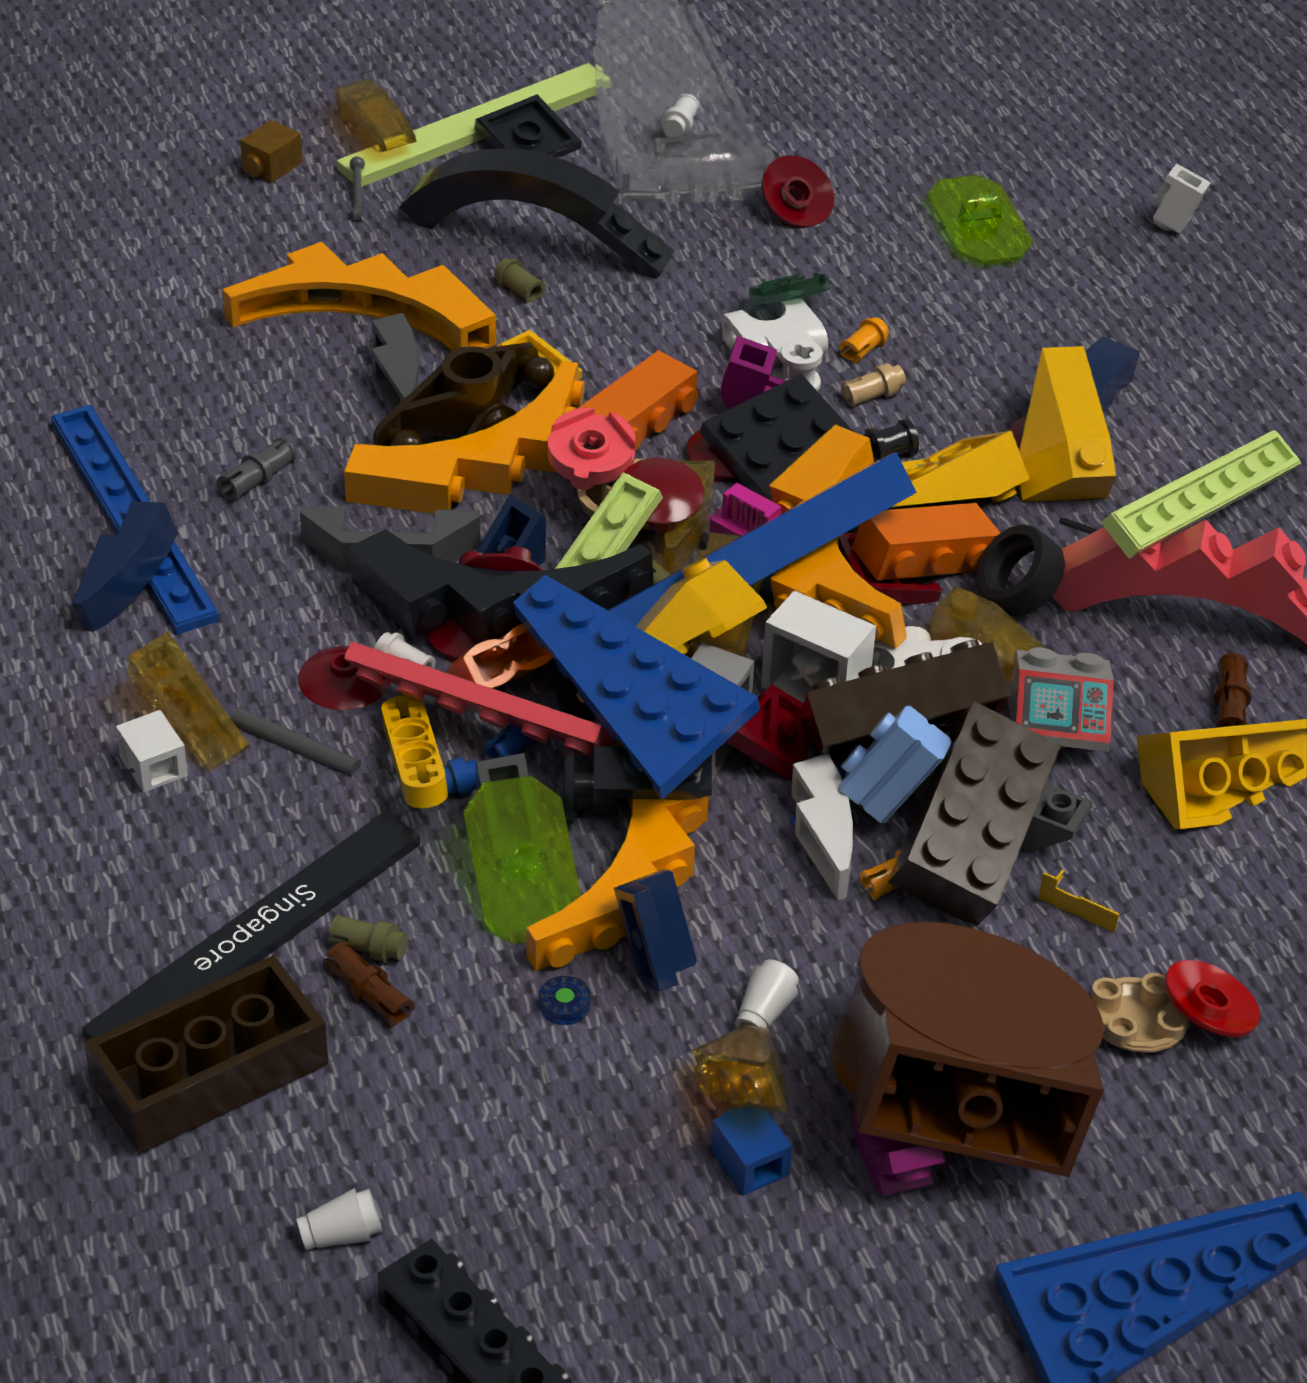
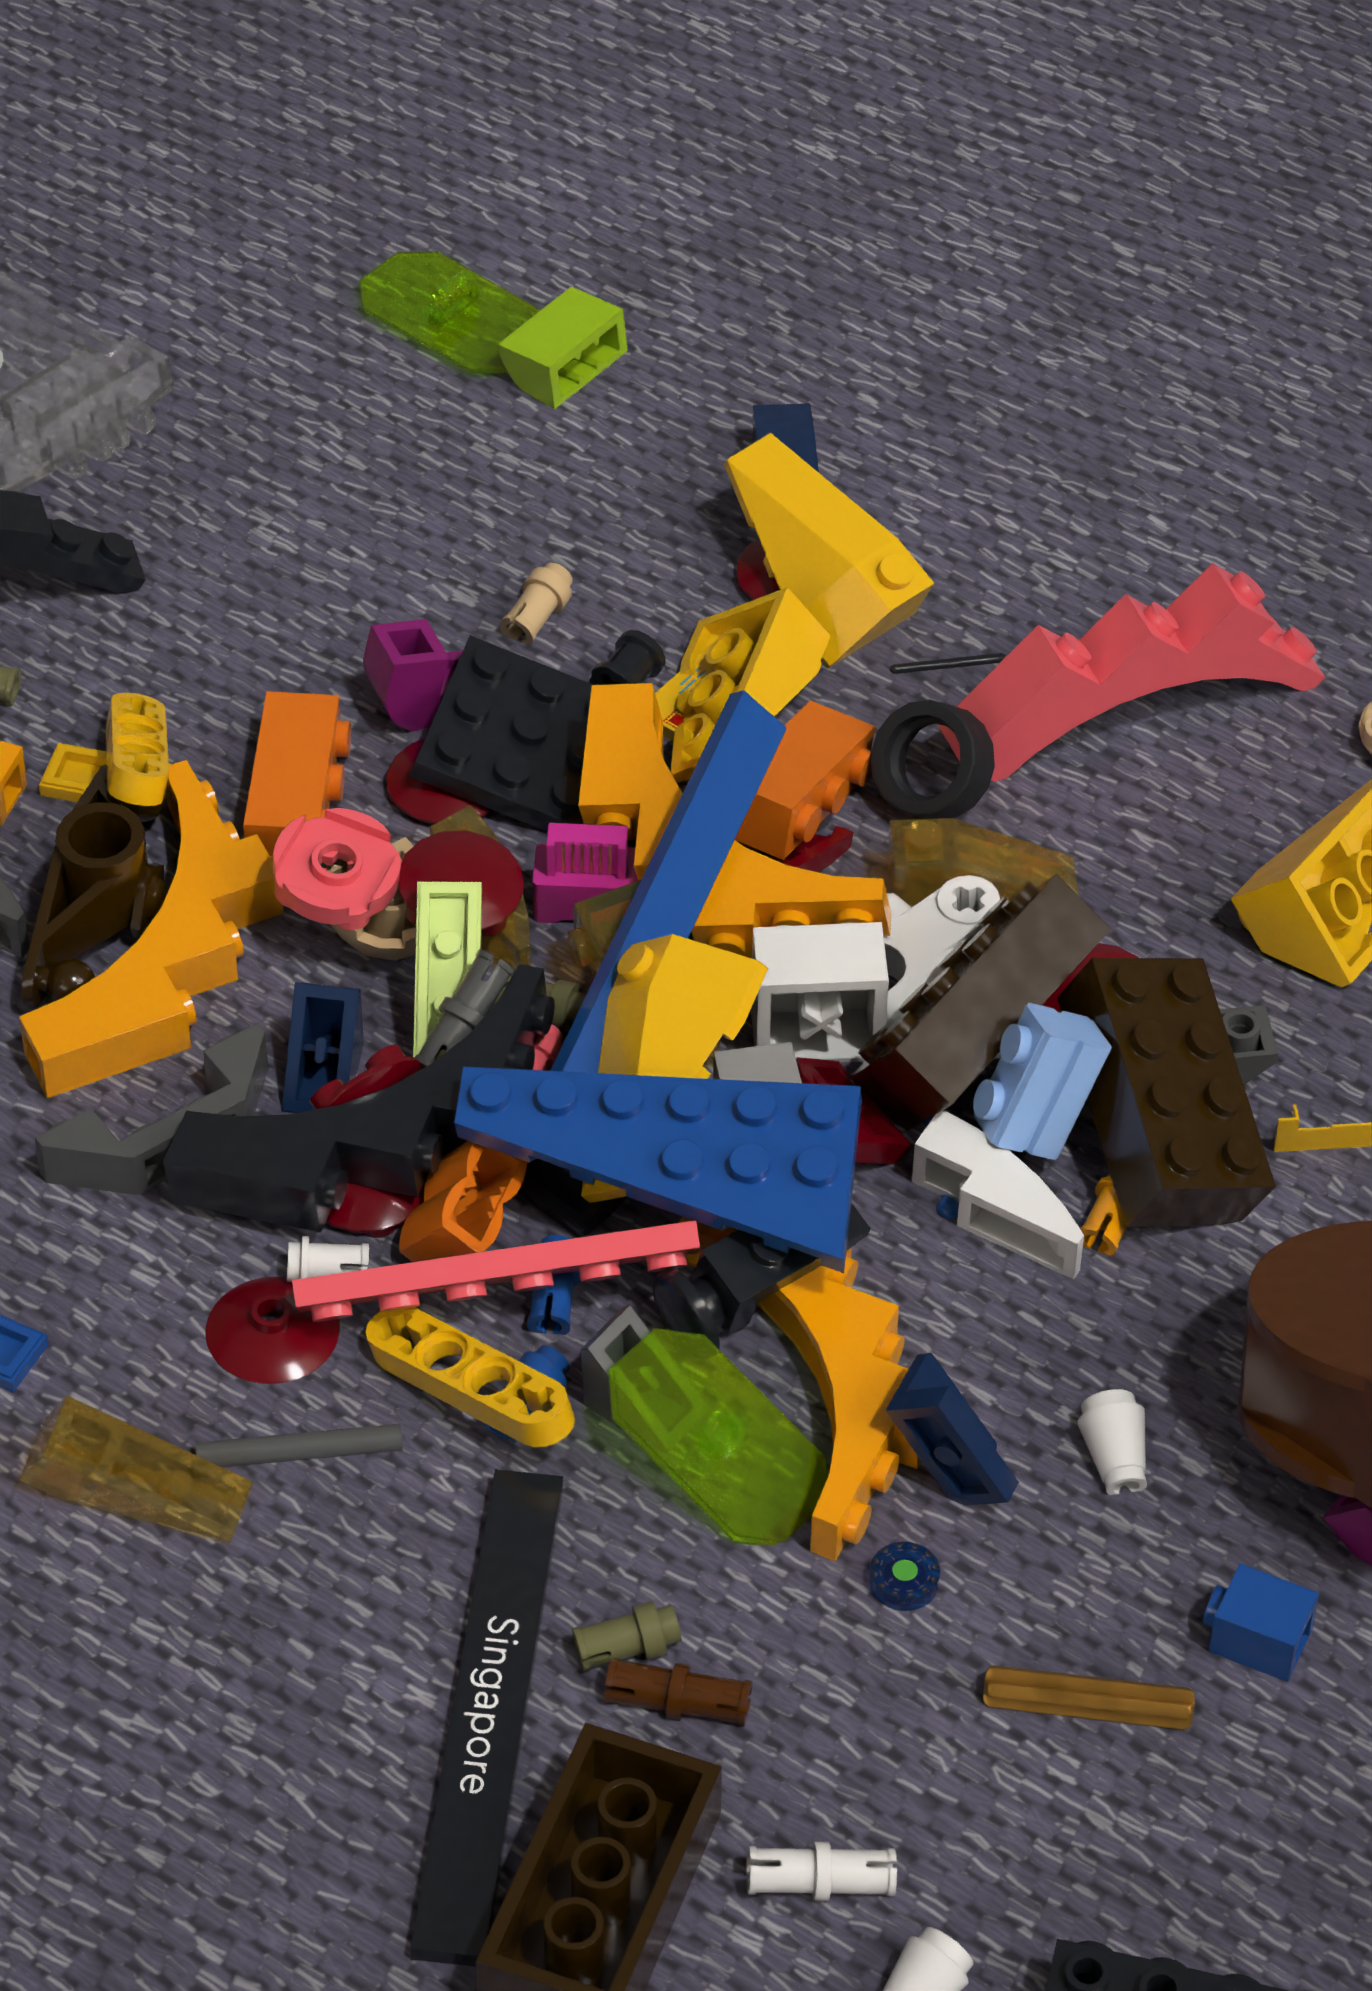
camera: 35 degrees left, 5 degrees up
white brick [116,710,188,793] -> none
clear yellow slope [692,1025,788,1113] -> none
white piece [722,297,828,391] -> none
clear green tile [748,272,830,305] -> none
dark red dish [761,155,835,228] -> none
light orange pin [839,317,889,363] -> none
slope [1007,647,1114,752] -> none
yellowish green tile [1101,430,1301,559] -> none
white brick [1153,164,1211,233] -> none
reddish brown pin [1213,653,1251,728] -> none
none -> yellow beam [106,692,169,806]
none -> dark grey pin [415,949,515,1068]
none -> lime brick [498,286,628,409]
none -> white pin [746,1842,897,1901]
none -> pearl gold axle [983,1665,1195,1730]

